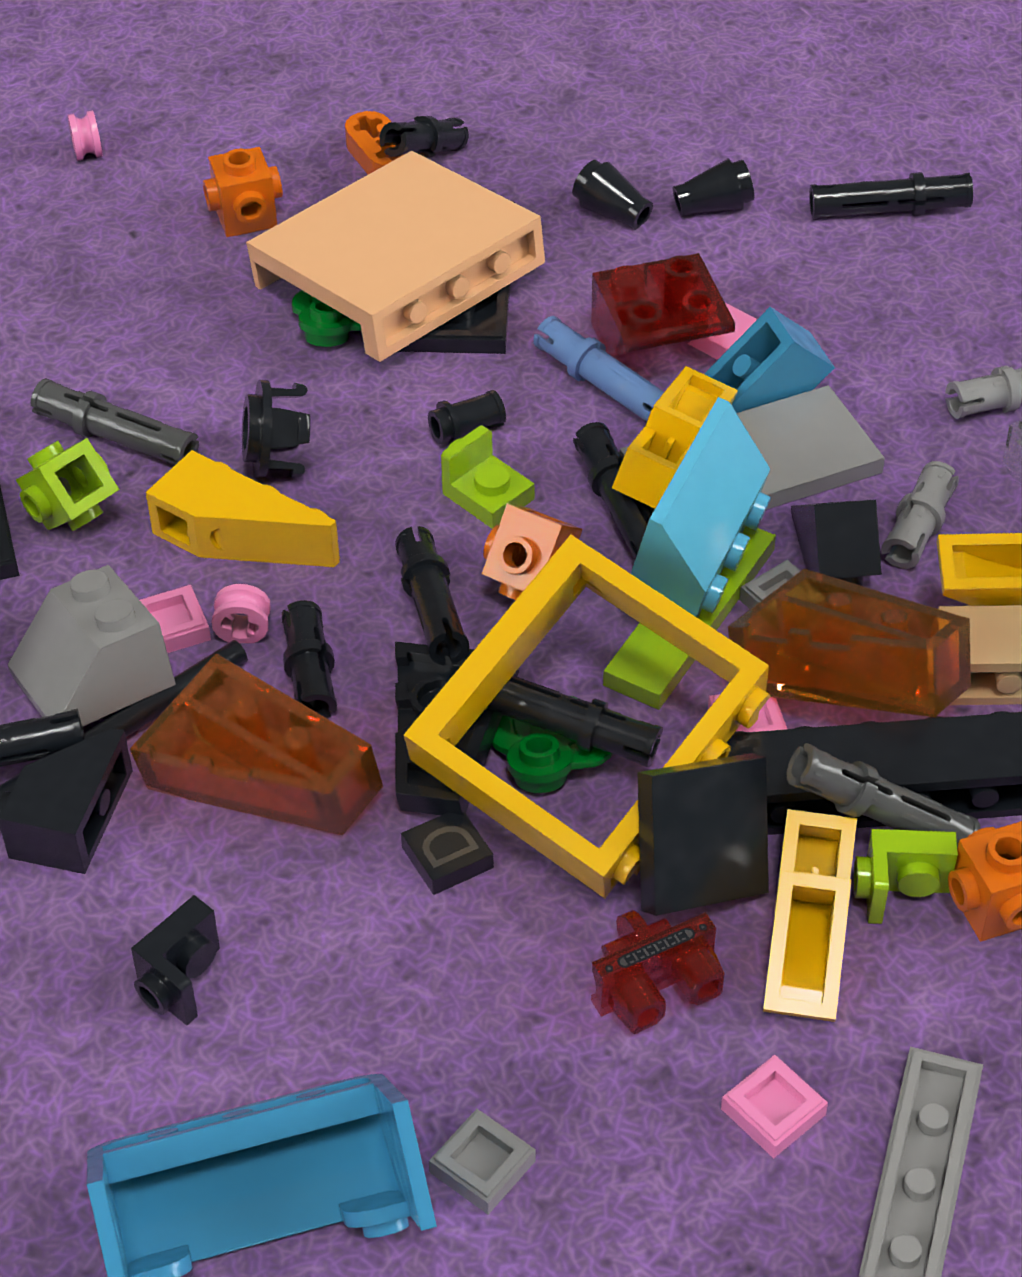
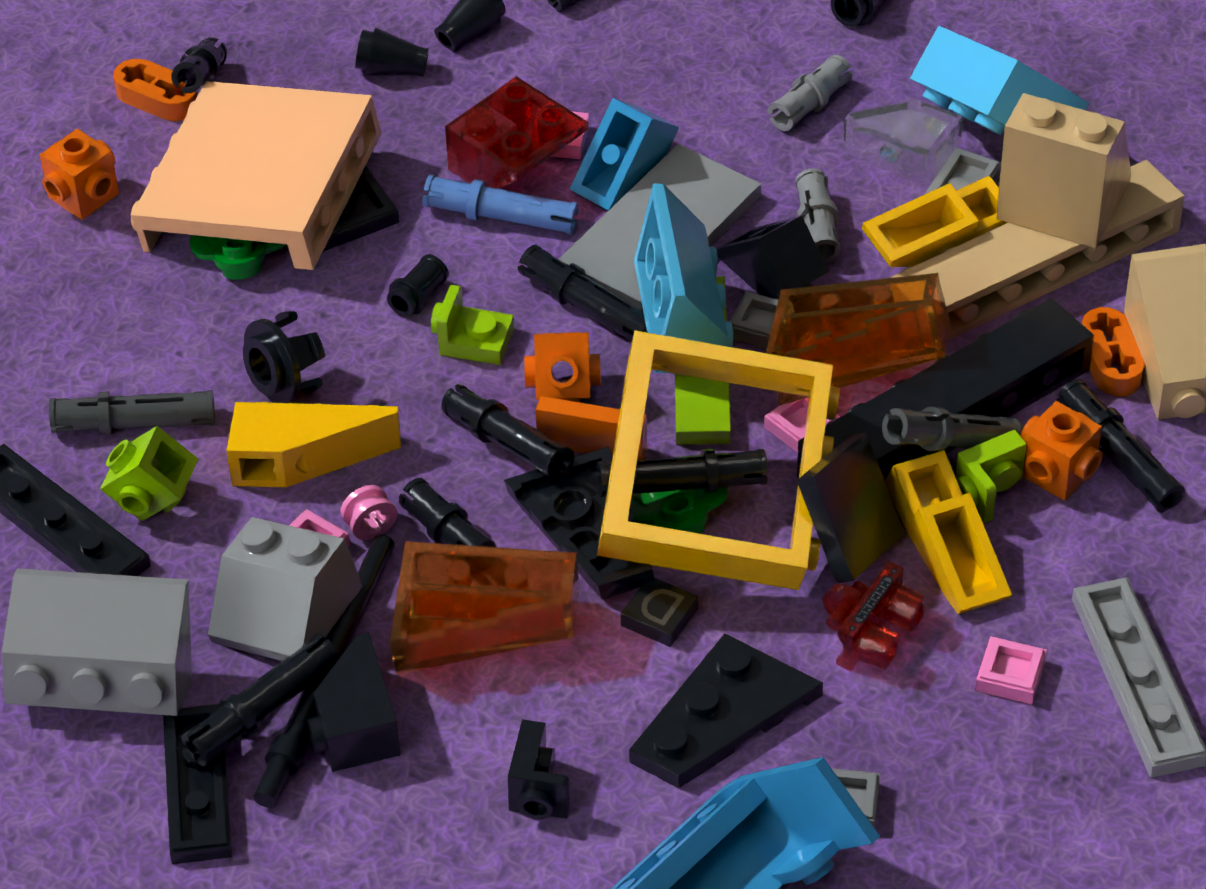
camera: 30 degrees left, 0 degrees up
yellow slope [612,366,738,509] -> none
none -> orange tile [535,396,647,460]
none -> black wing [629,633,823,789]

